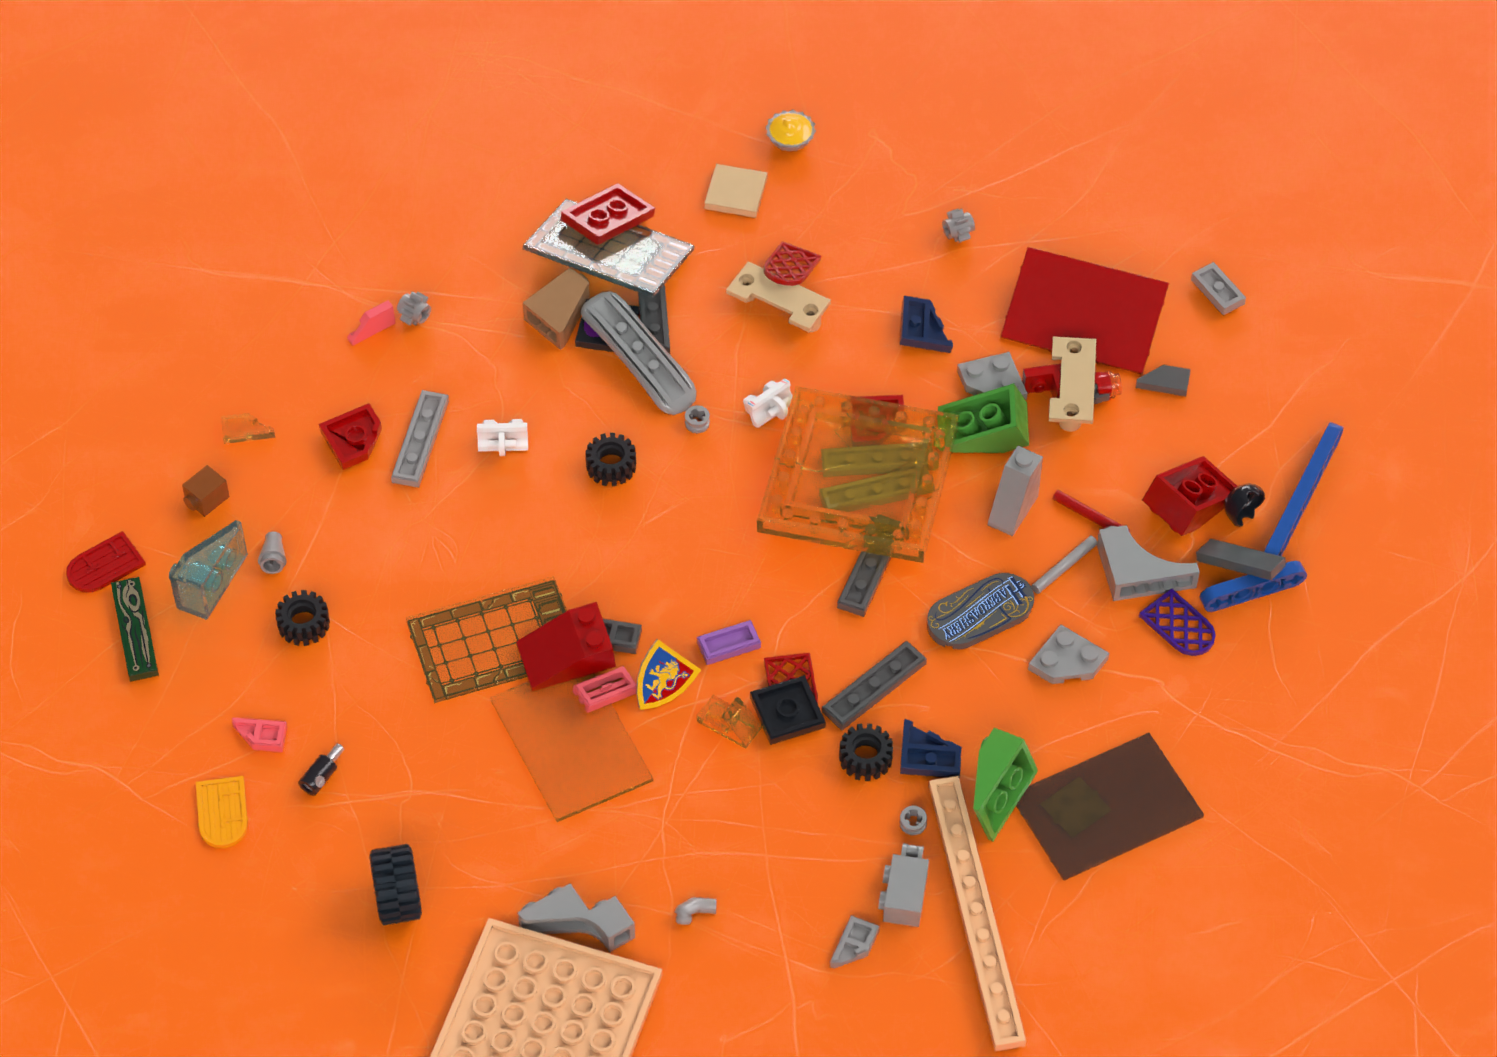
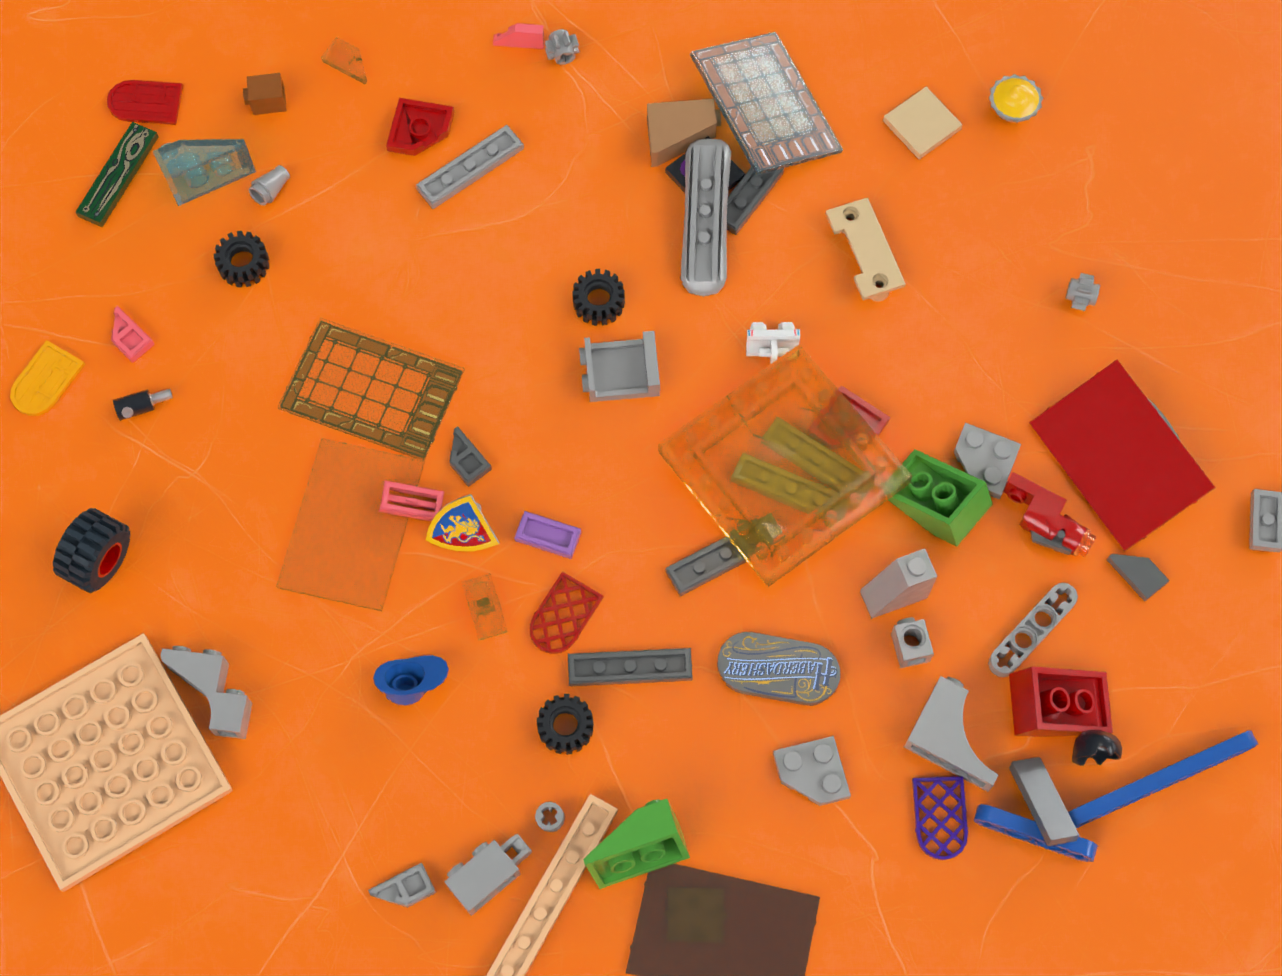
camera: 40 degrees right, 15 degrees up
white hips [477,419,528,456] -> none
red slope [516,602,616,692] -> none
red plate [560,183,655,245] -> none
light grey arm [675,897,717,925] -> none
light grey bush [685,405,710,433] -> none
black tile [750,675,826,745] -> none
red window [763,241,821,286] -> none
dark blue wing [899,296,953,353] -> none
dark blue wing [900,719,962,778] -> none
light grey bar [1031,536,1098,594] -> none
tan brick [1049,337,1096,432] -> none
red bar [1052,490,1130,532] -> none
none -> blue piece [373,655,449,706]
none -> light grey panel [579,331,660,402]
none -> light grey brick [891,617,934,668]
none -> light grey beam [988,583,1078,677]

